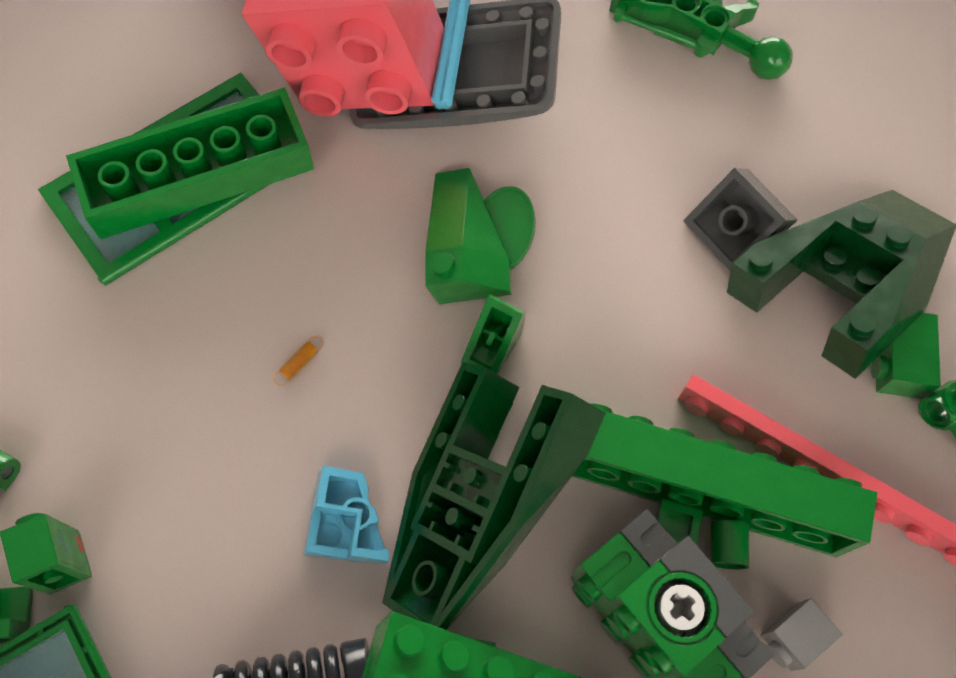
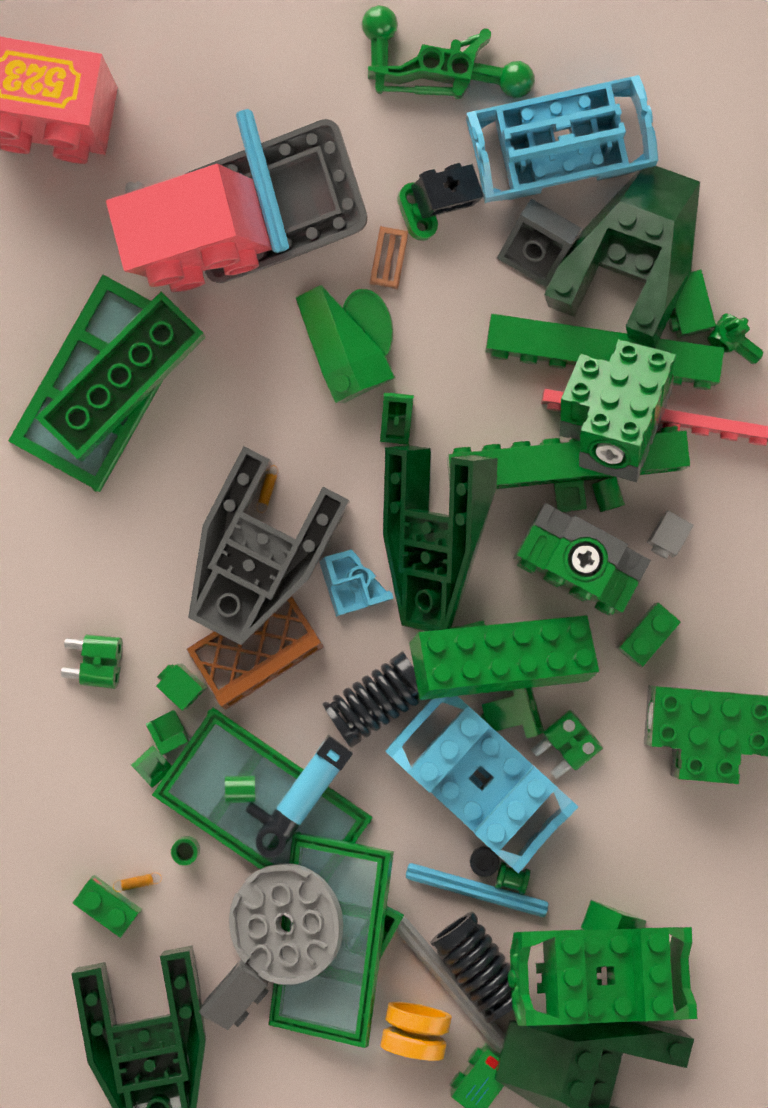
camera: 20 degrees left, 20 degrees up
none -> dark orange fence [187,596,324,710]
none -> dark grey wedge [188,446,350,645]
none -> nougat tile [369,226,409,290]
none -> green plate [397,182,438,241]
none -> black brick [411,163,484,219]
none -> medium azure piece [466,75,658,203]
none -> green brick [485,313,724,390]
none -> piece [560,339,676,483]

